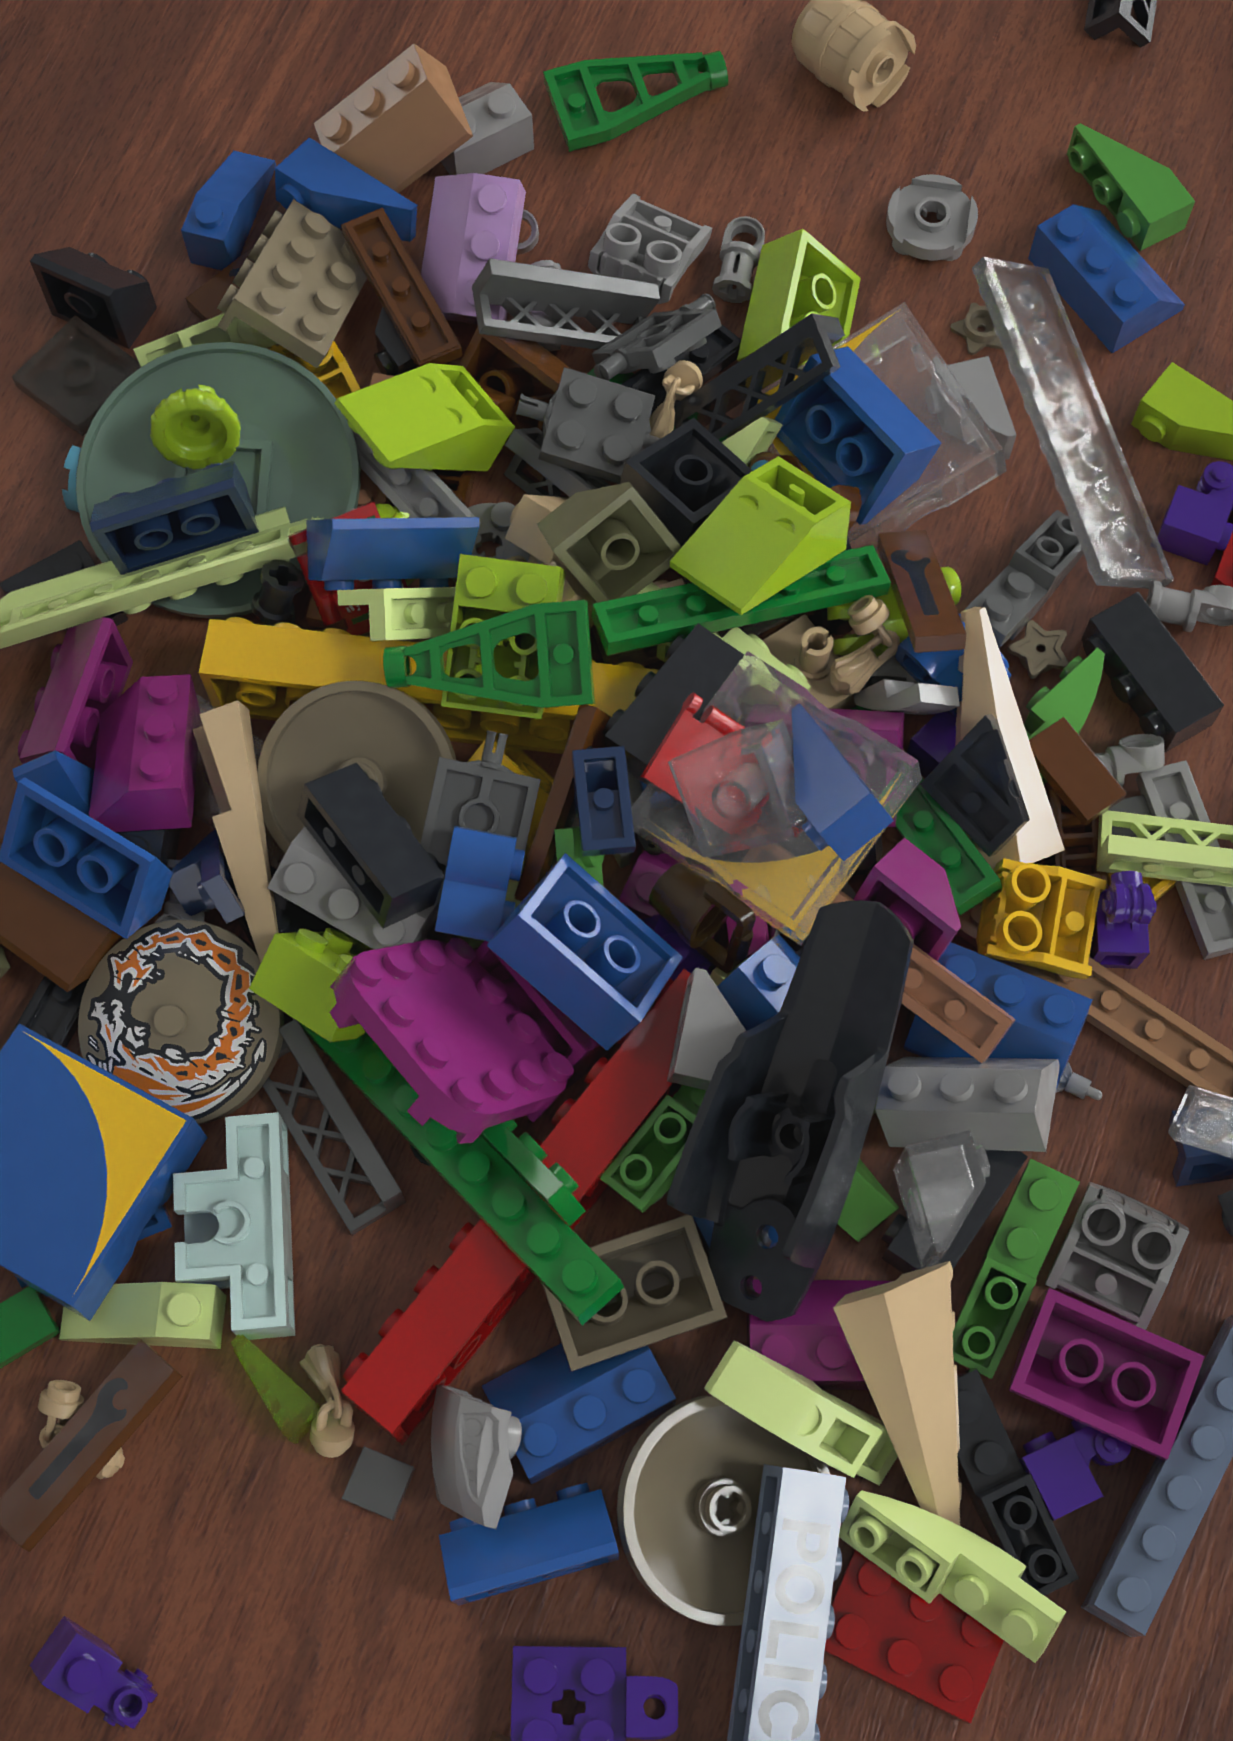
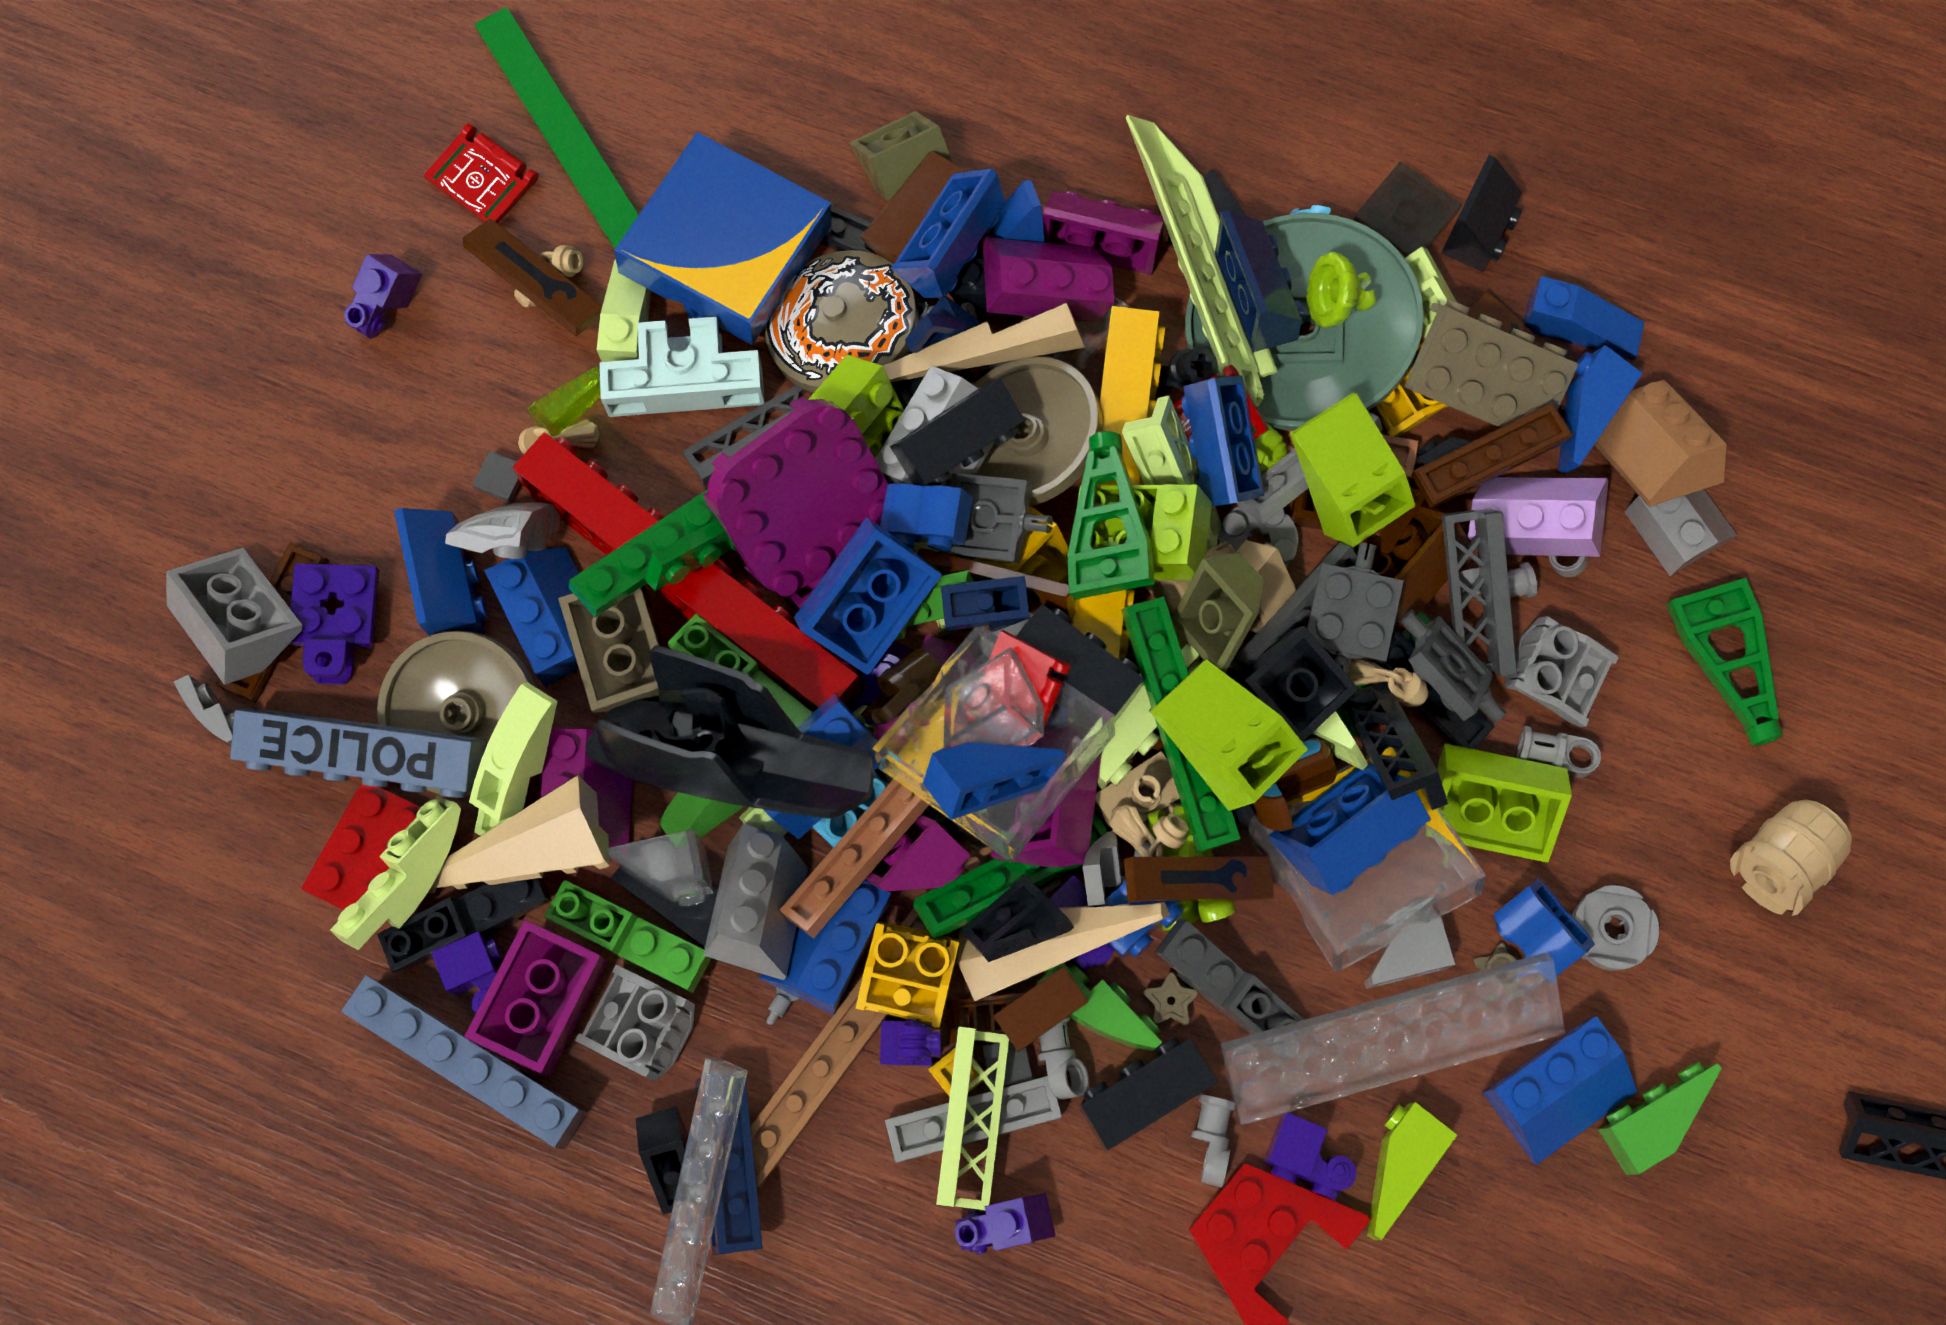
camera: 90 degrees right, 5 degrees up
light grey slope [667,968,746,1090] -> none
none -> blue brick [1493,879,1595,981]

